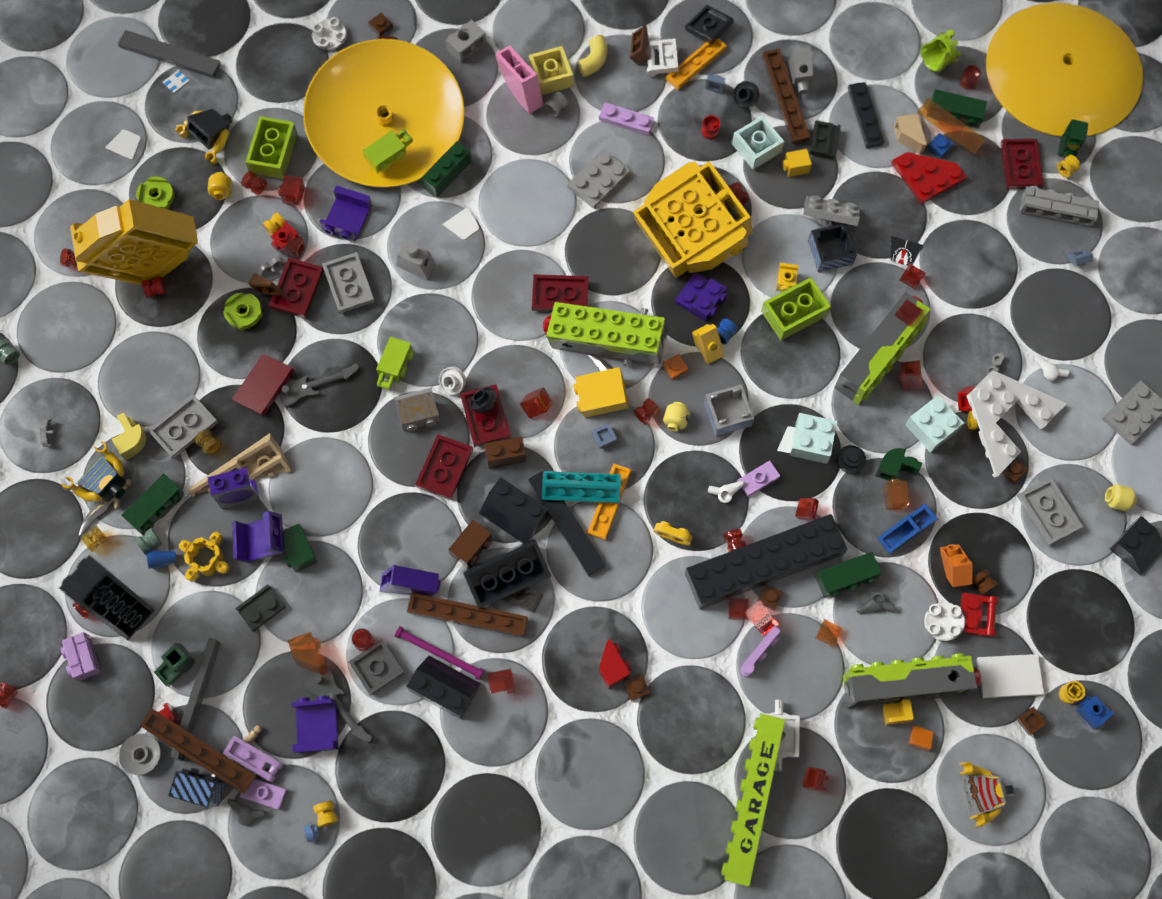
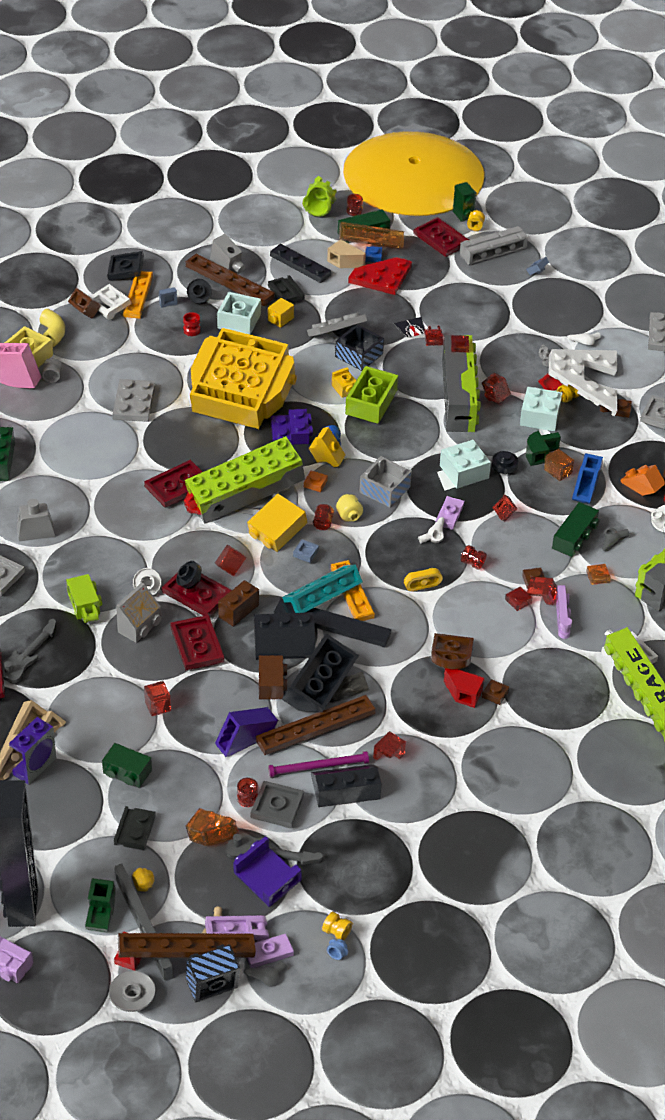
camera: 40 degrees left, 25 degrees down
yellow piece [179,531,230,583] -> none
dark purple panel [232,511,284,563] -> none
white sticker [442,207,479,239] -> none
lavender plate [599,102,654,136] -> none
black brick [685,514,848,610] -> none
none -> yellow piece [132,868,155,892]
none -> clear red panel [144,681,171,717]
none -> reddish brown tile [431,633,474,669]

